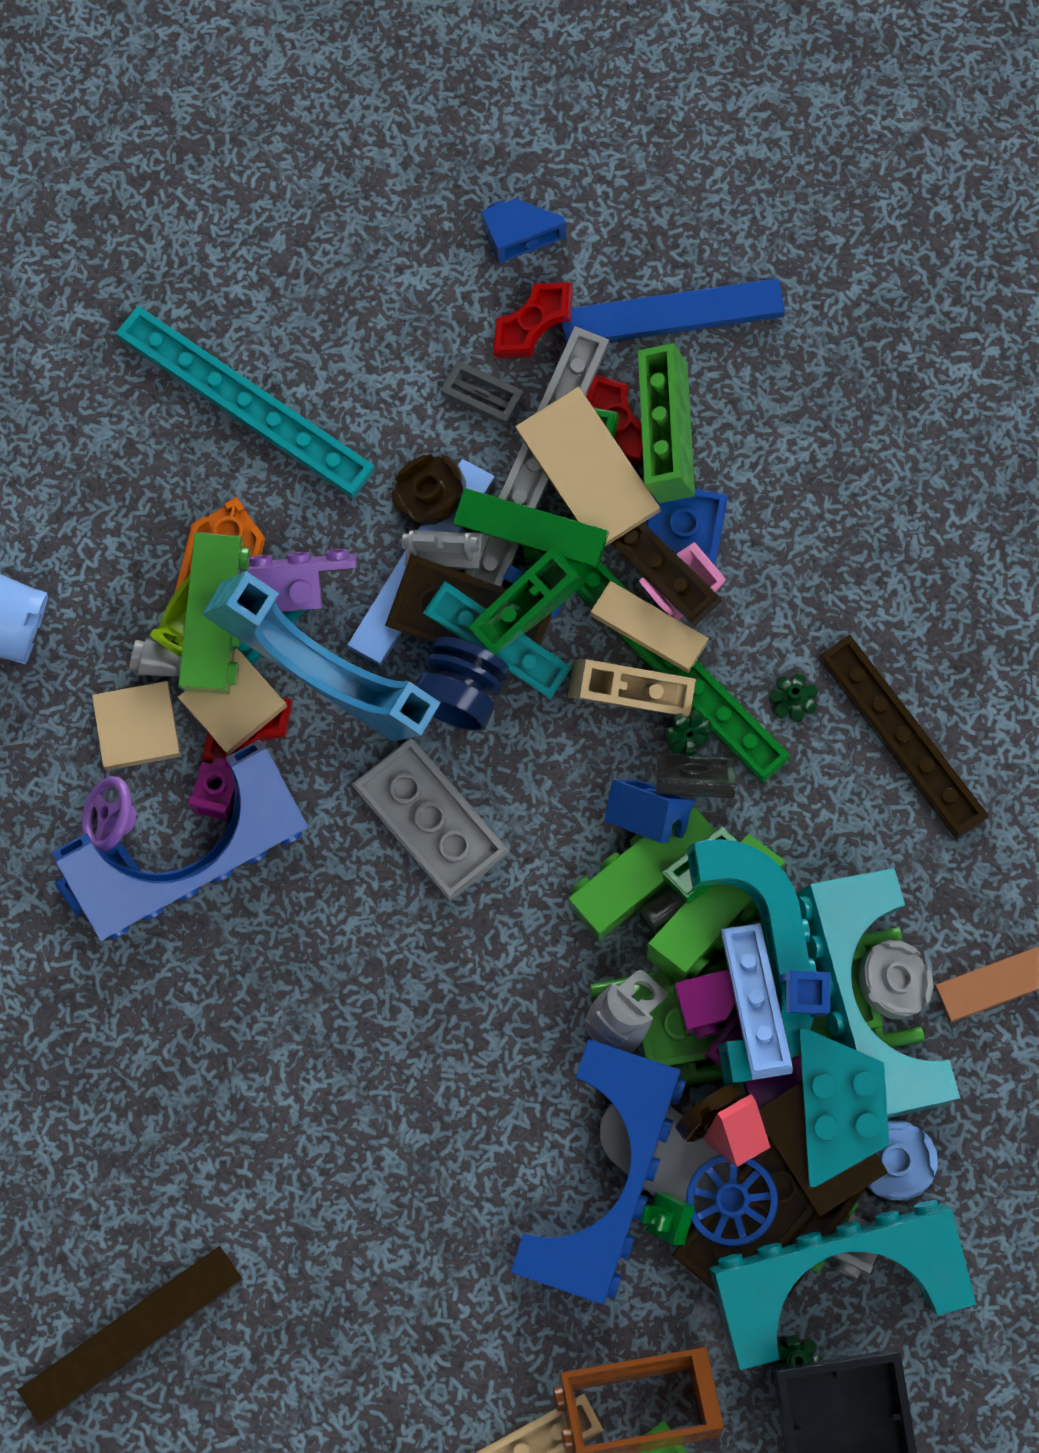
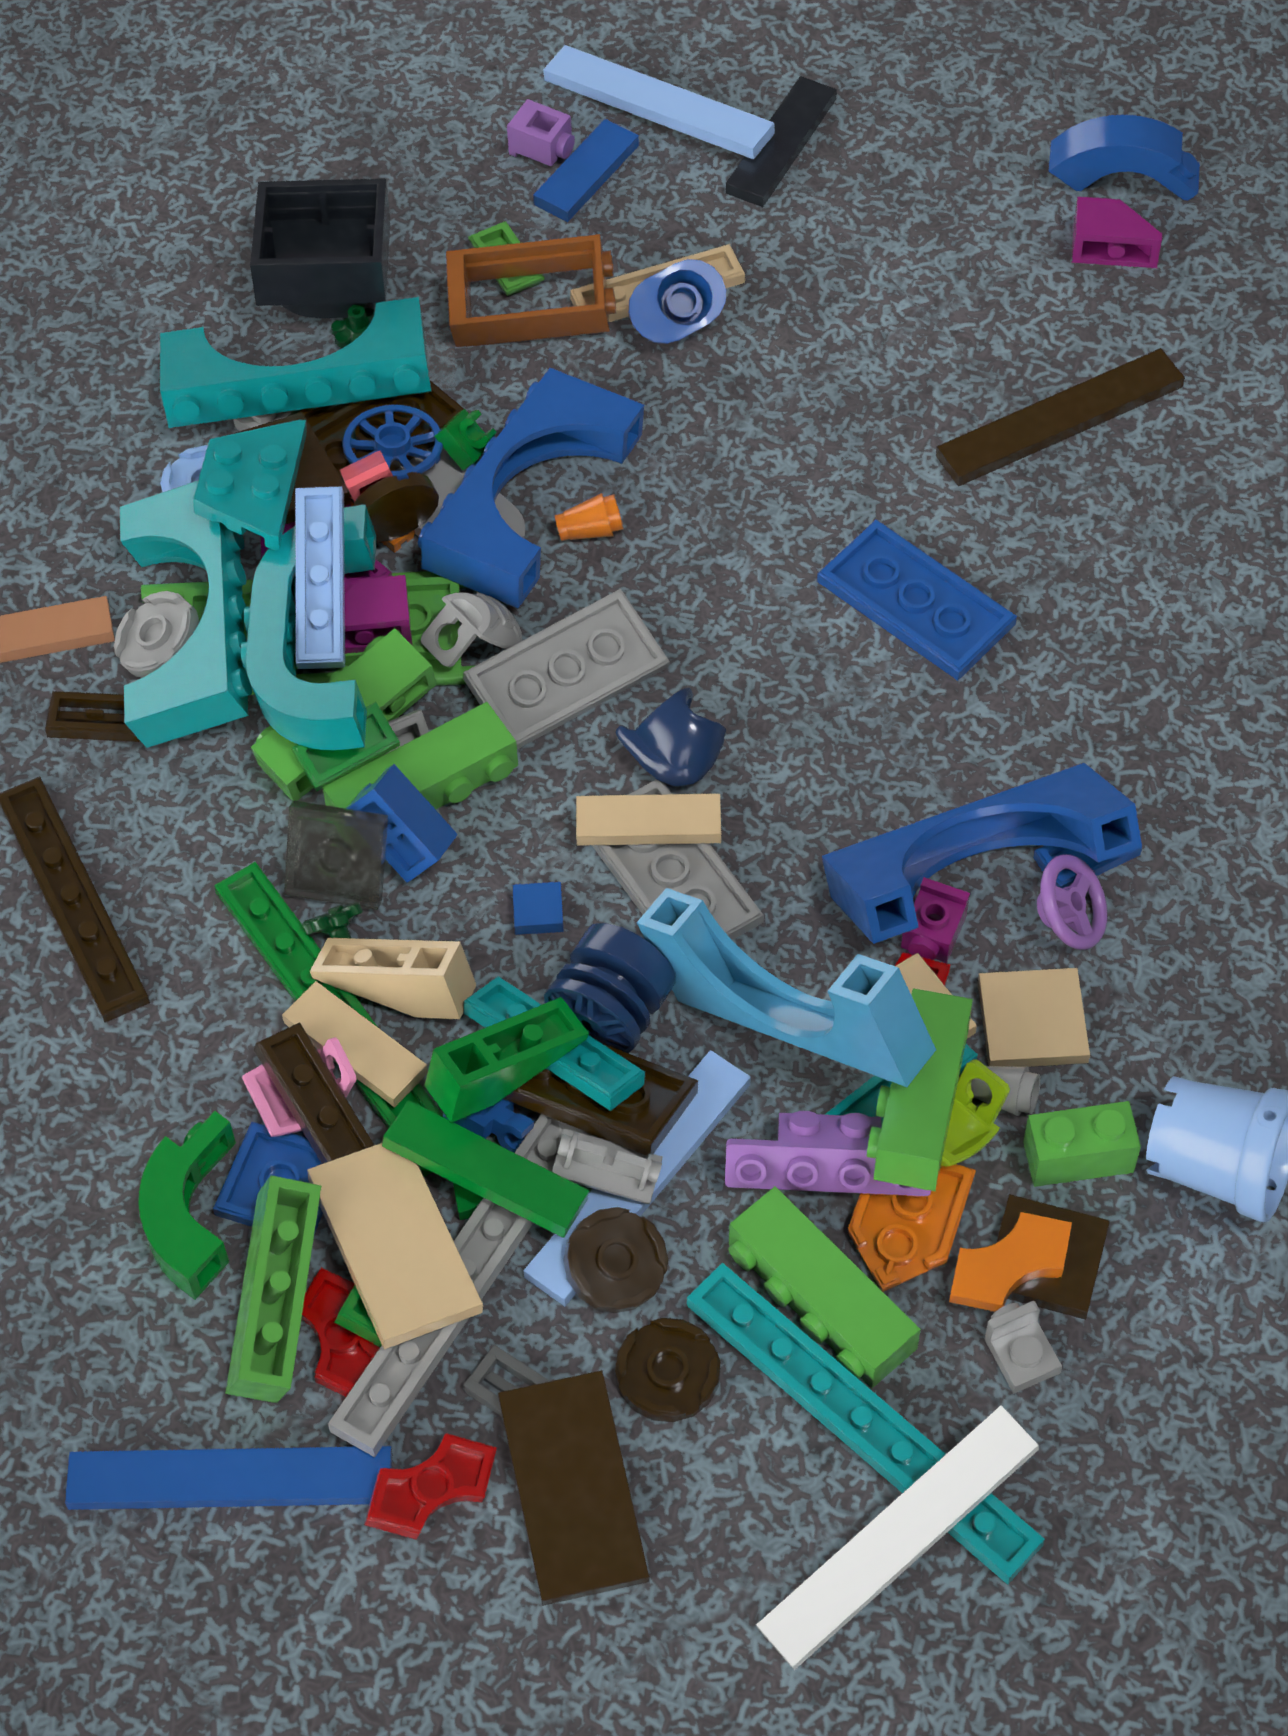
camera: 175 degrees left, 15 degrees down
blue slope [481,199,566,264] -> none
dark green plant [769,674,818,722] -> none
blue panel [780,970,830,1018] -> none
none -> dark brown tile [45,691,140,742]
none -> green arch [139,1111,236,1300]
none -> light grey tile [463,589,670,749]
none -> dark brown tile [498,1370,650,1606]
none -> blue tile [513,882,564,935]
none -> orange cone [555,493,624,541]
none -> tan tile [576,794,721,846]
none -> dark blue piece [615,688,726,786]
none -> dark brown tile [615,1318,721,1422]
none -> blue piece [628,259,726,344]
none -> bright green brick [728,1186,921,1388]
none -> white tile [756,1406,1039,1670]
none -> blue tile [817,520,1017,681]
none -> orange tile [949,1212,1072,1312]
none -> light grey bracket [984,1301,1062,1394]
none -> dark brown tile [996,1194,1110,1320]
none -> bright green brick [1023,1101,1141,1187]

